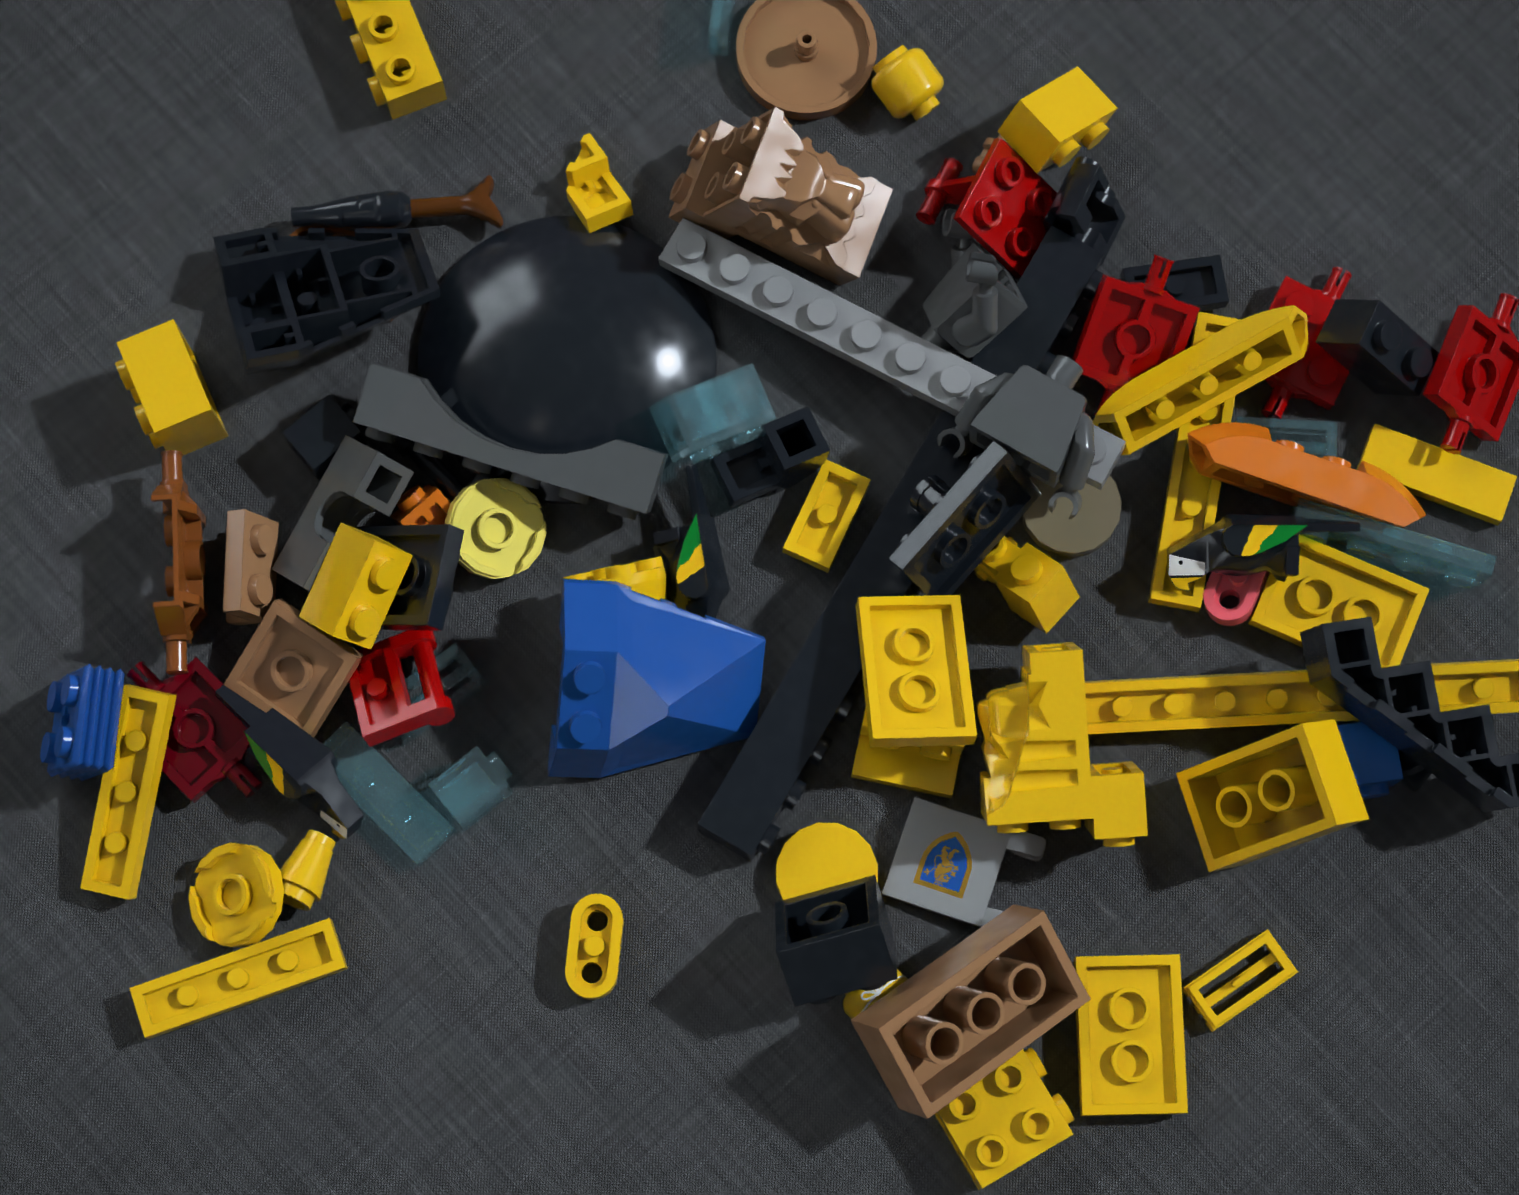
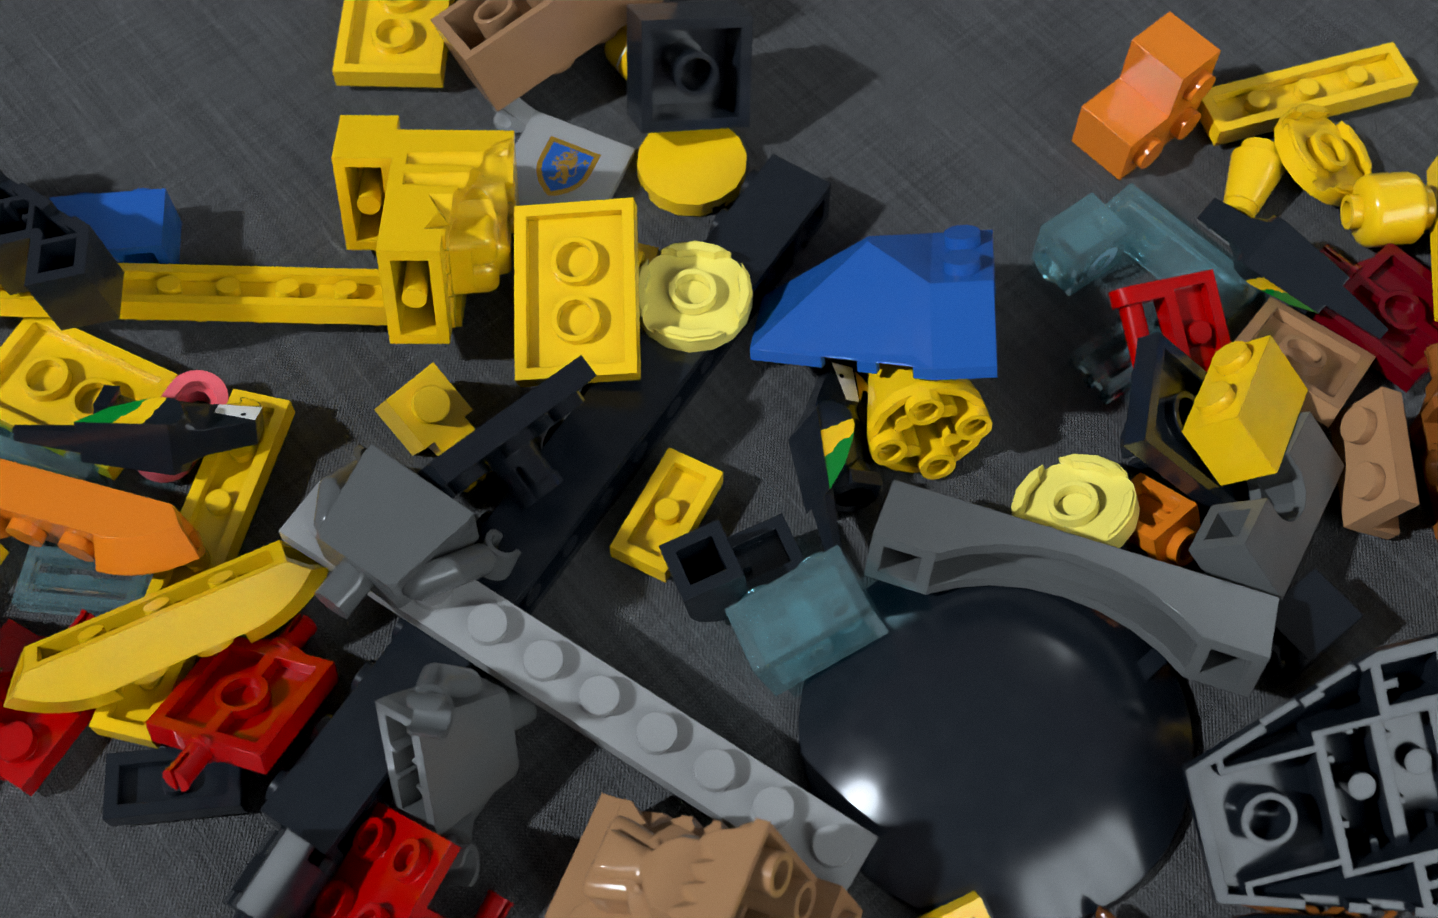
camera: 175 degrees left, 15 degrees down
yellow plate [565,894,624,1000] -> none
yellow brick [1176,719,1369,872] -> none
yellow tile [1182,929,1298,1032] -> none
none -> light yellow tile [639,241,753,353]
none -> orange brick [1071,11,1221,181]
none -> yellow head [1340,171,1436,248]

